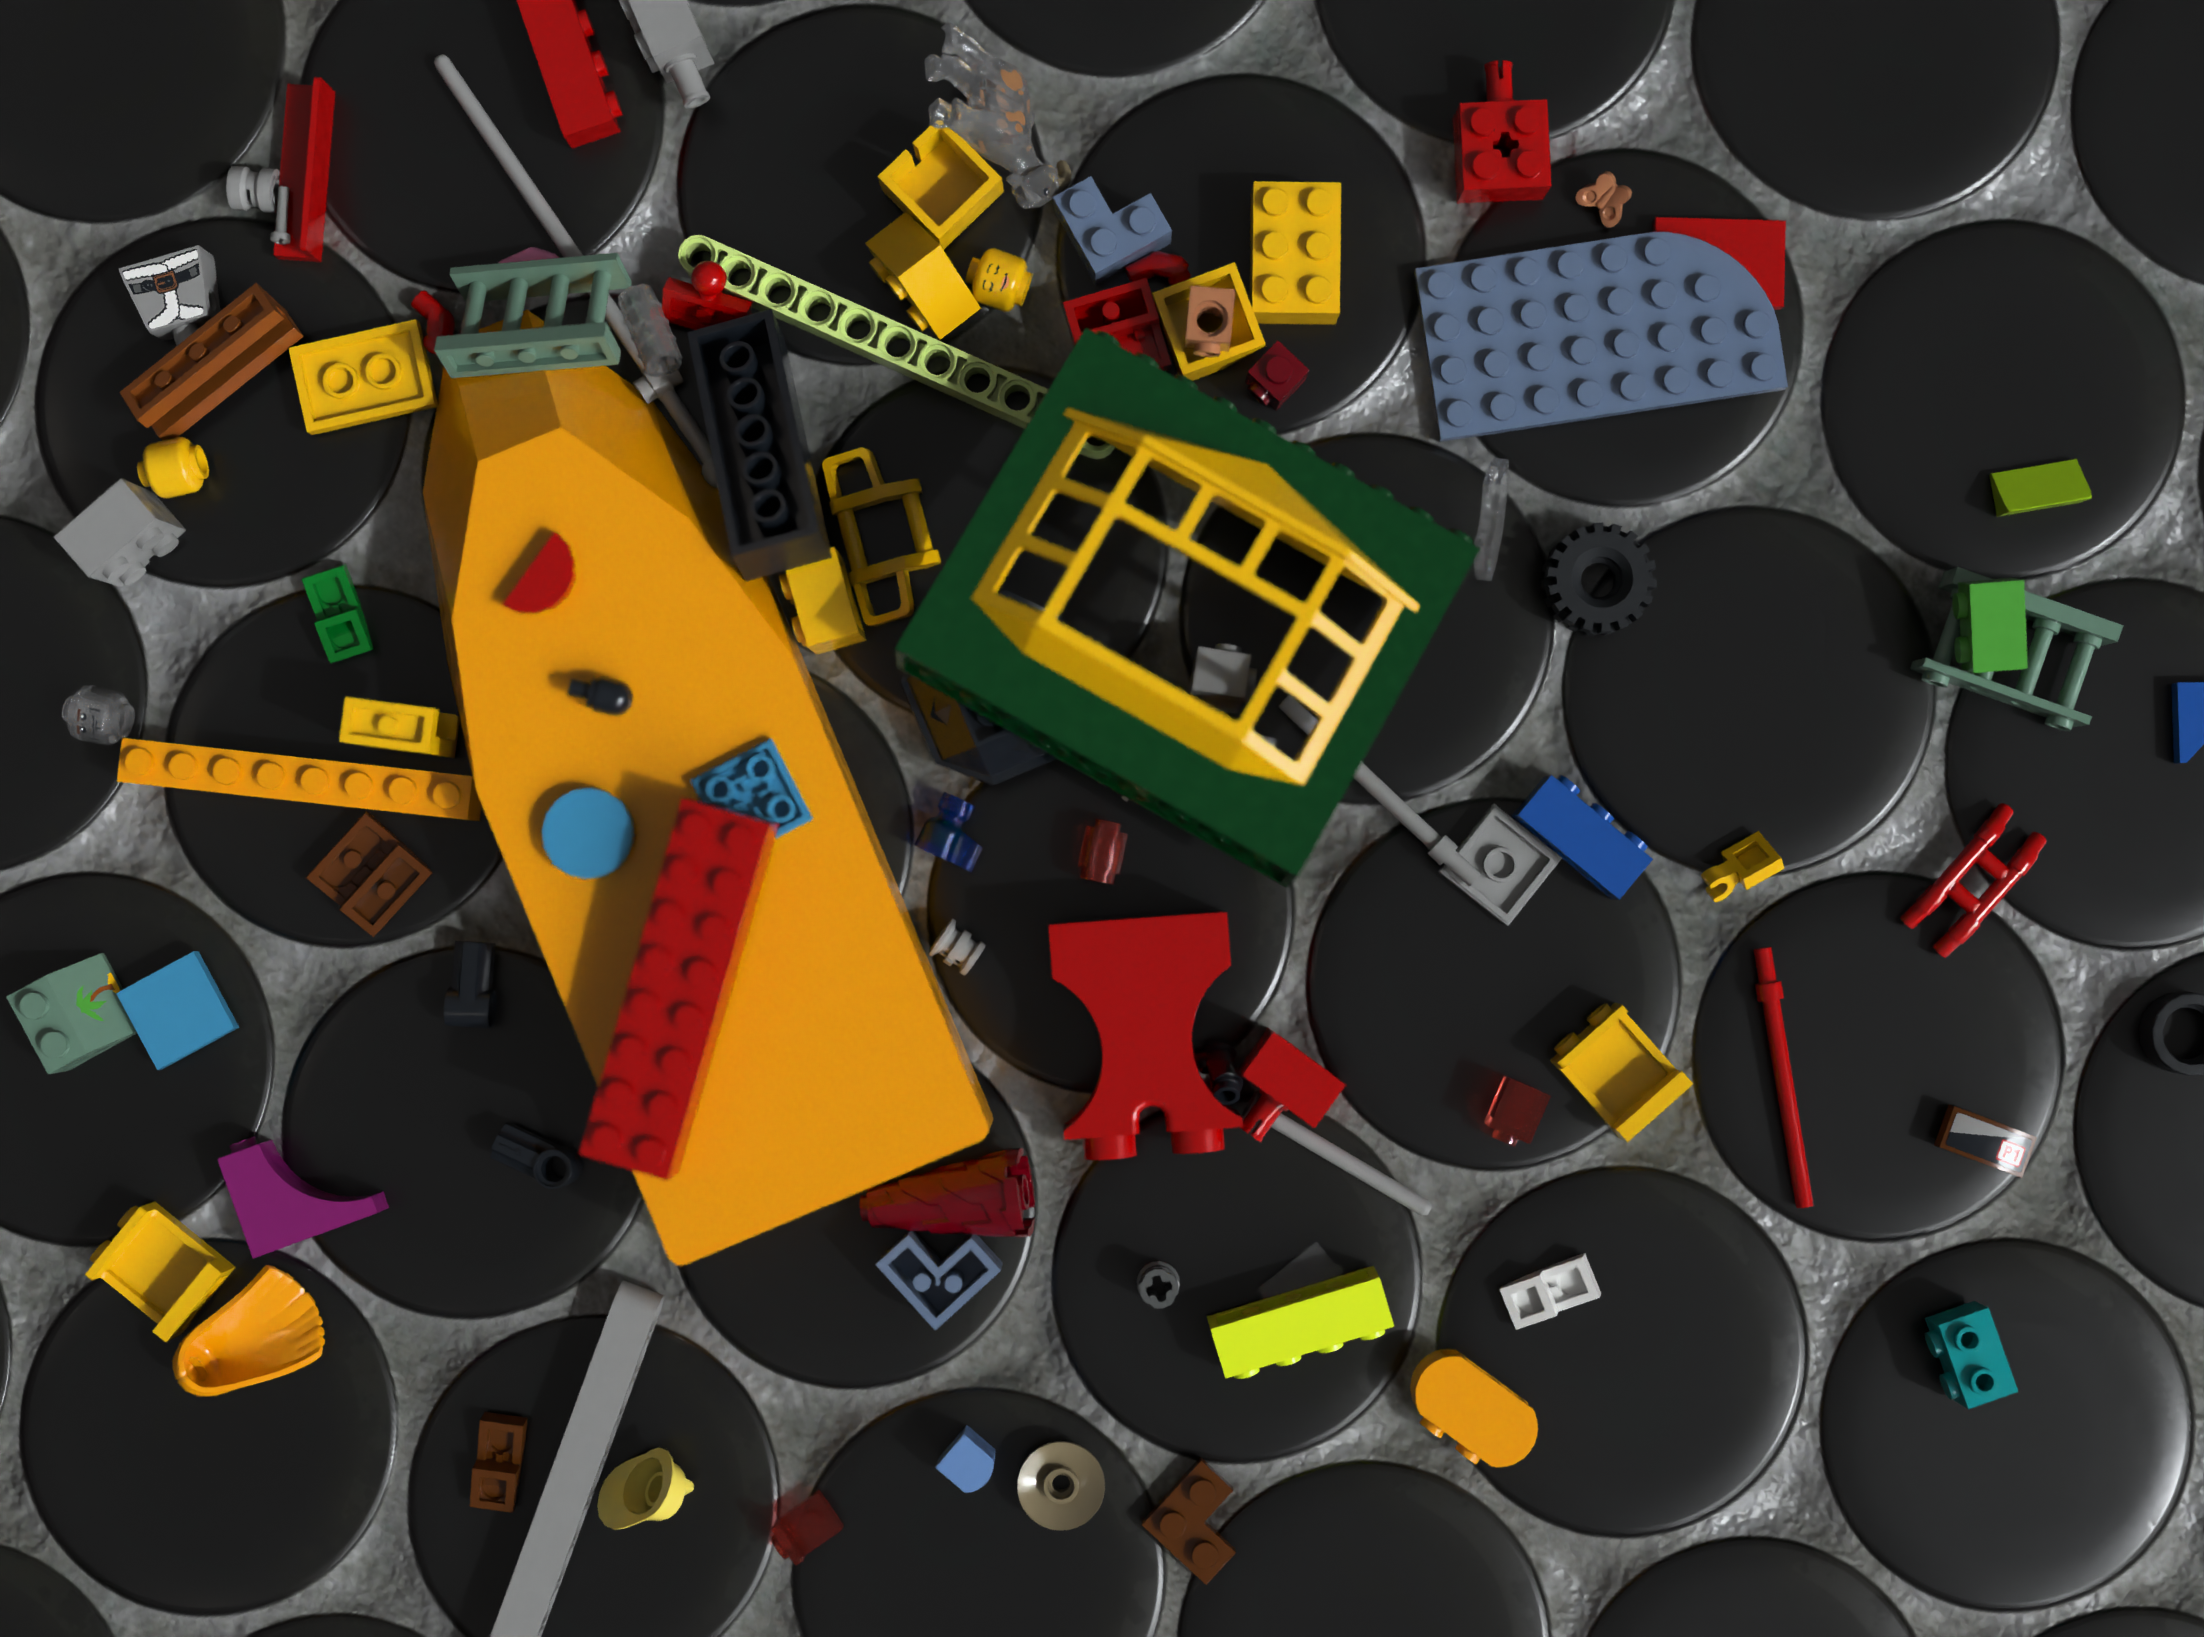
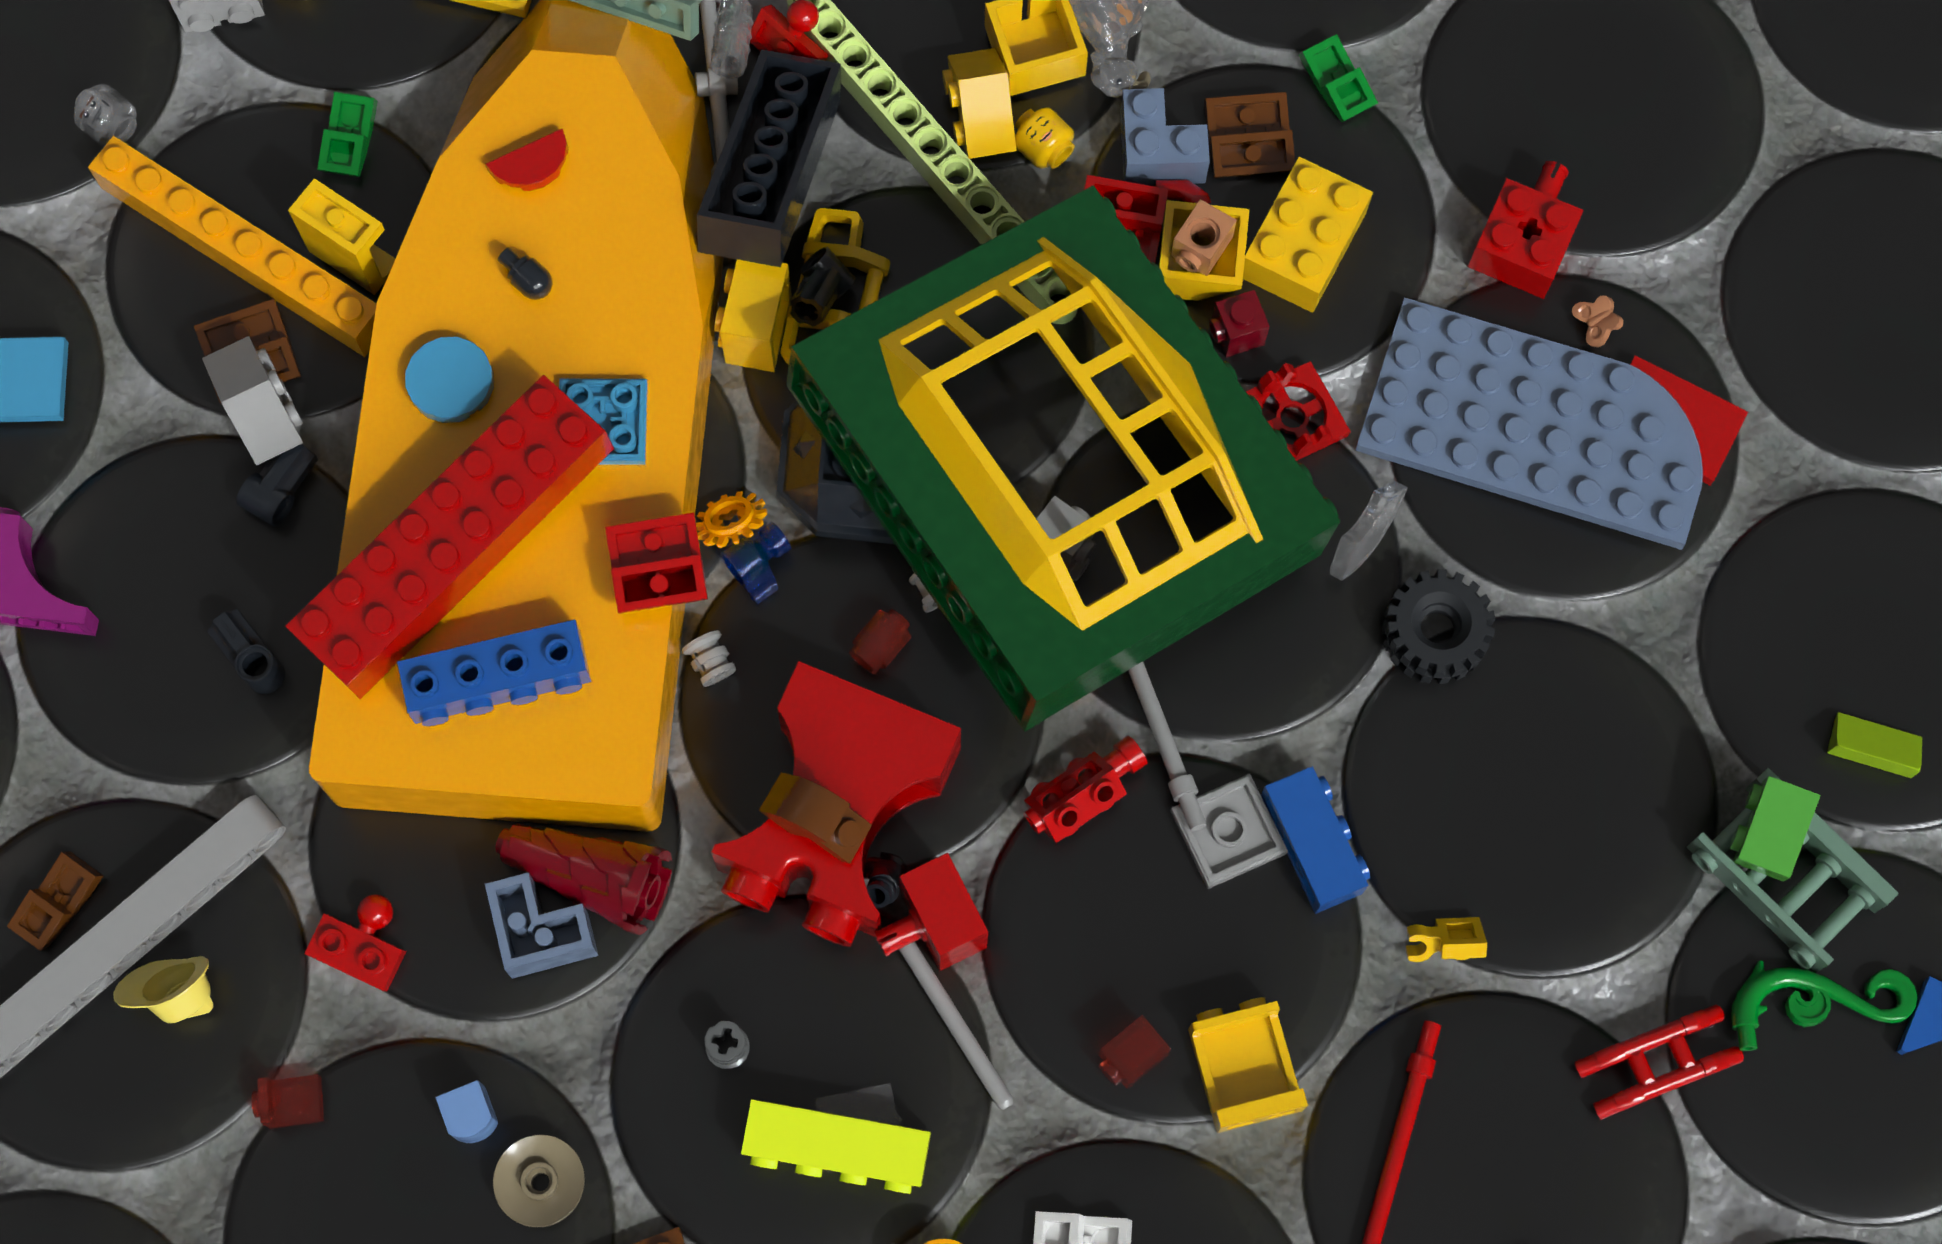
camera: 25 degrees right, 15 degrees down
none -> light grey piece [202,336,303,466]
none -> red plate [304,894,407,992]
none -> blue brick [397,619,592,726]
none -> red brick [605,512,708,614]
none -> light orange gear [696,491,767,548]
none -> reddish brown brick [759,772,872,863]
none -> black piece [790,246,856,327]
none -> red brick [1023,735,1148,843]
none -> reddish brown slope [1204,92,1295,178]
none -> red piece [1246,361,1351,461]
none -> green slope [1298,34,1378,122]
none -> green plant [1731,960,1918,1051]

